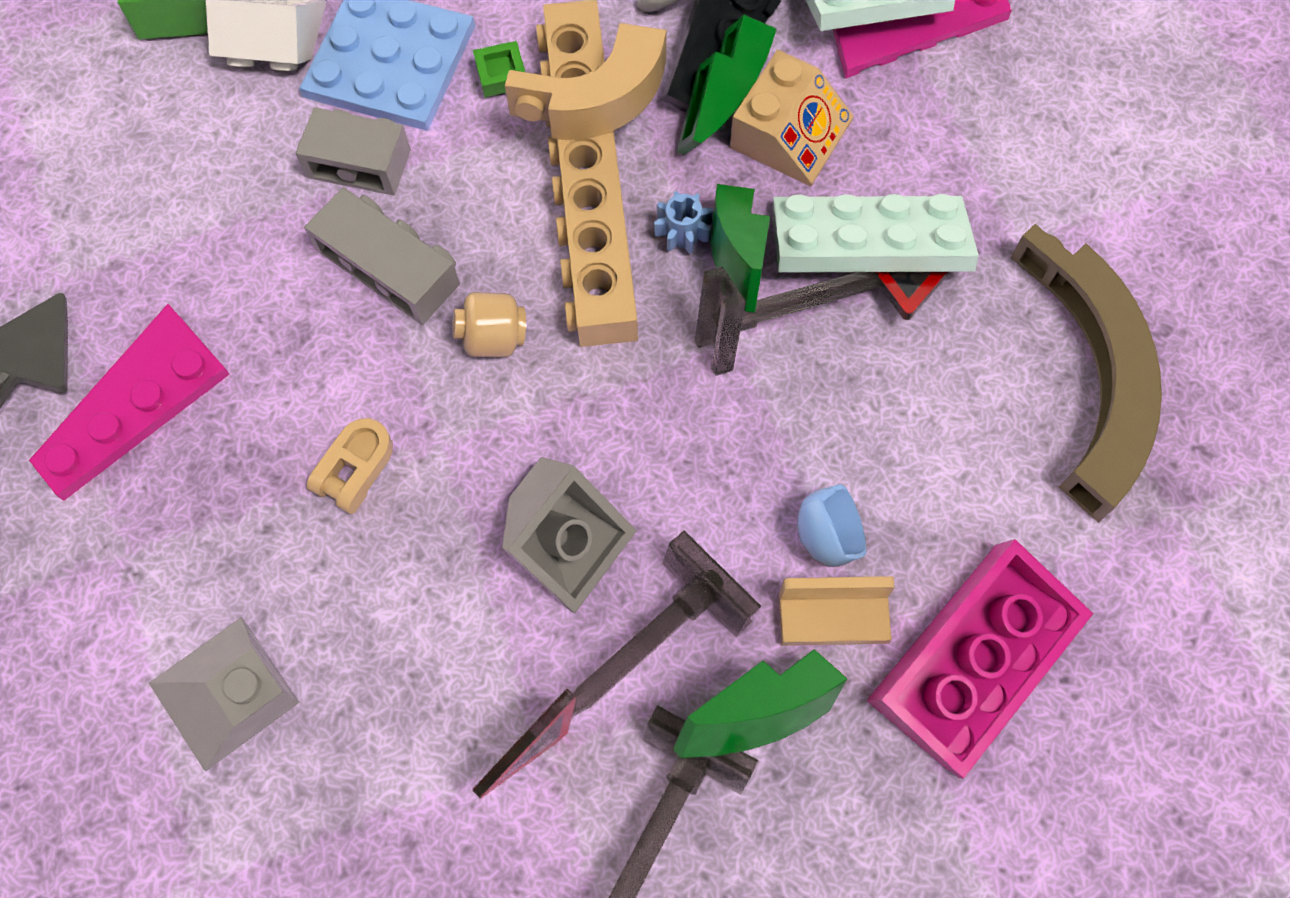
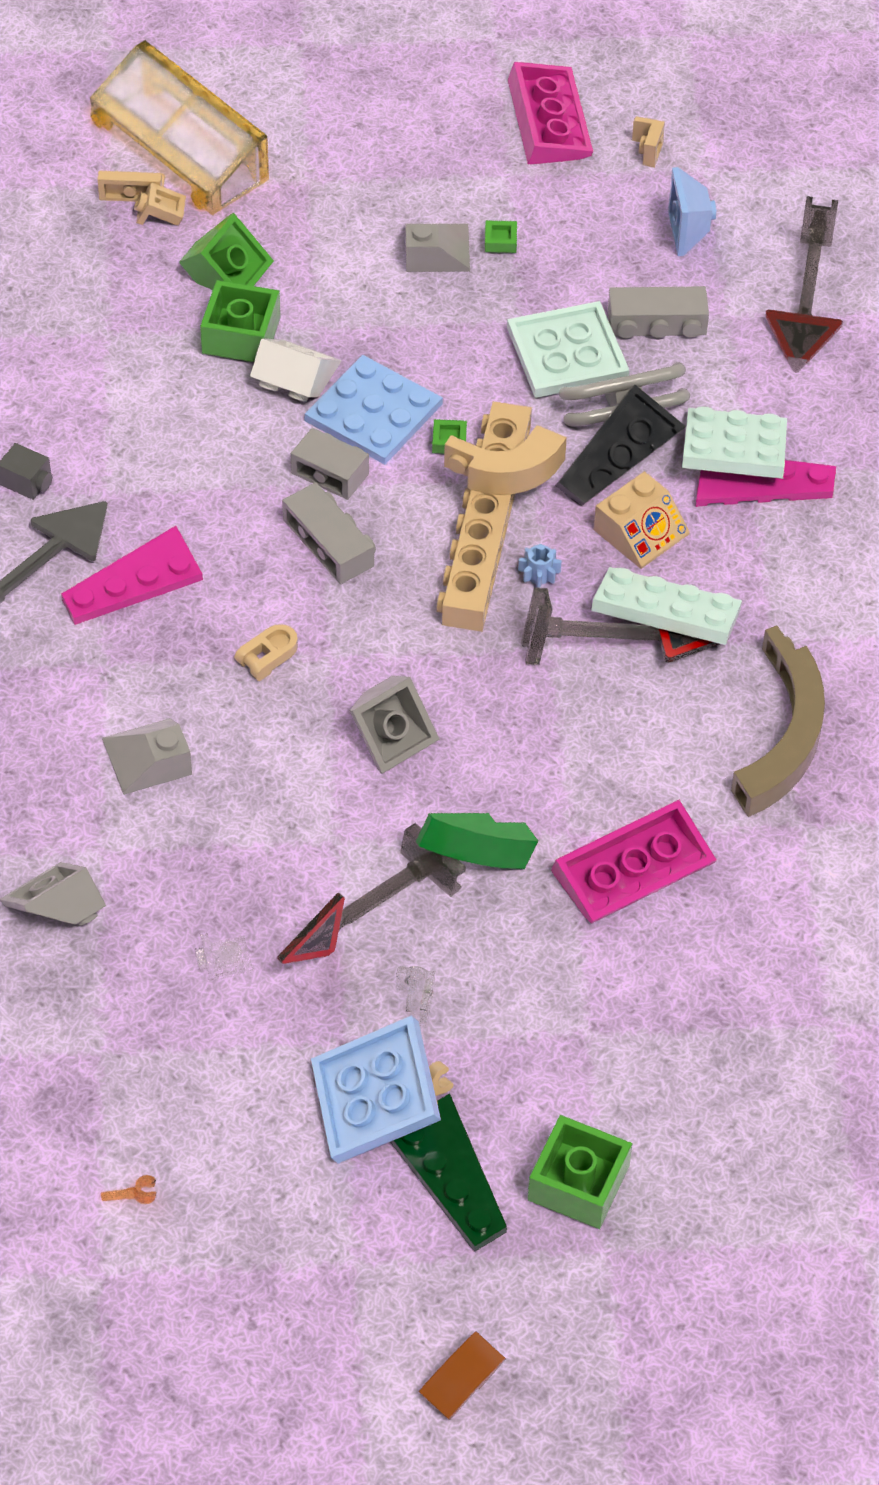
camera: 15 degrees right, 15 degrees down
tan head [452,292,526,358] -> none
clear smoke piece [472,530,761,799] -> none
green slope [676,15,777,155] -> none
green slope [710,184,770,313] -> none
tan panel [779,576,895,646] -> none
light blue hair [797,484,866,567] -> none

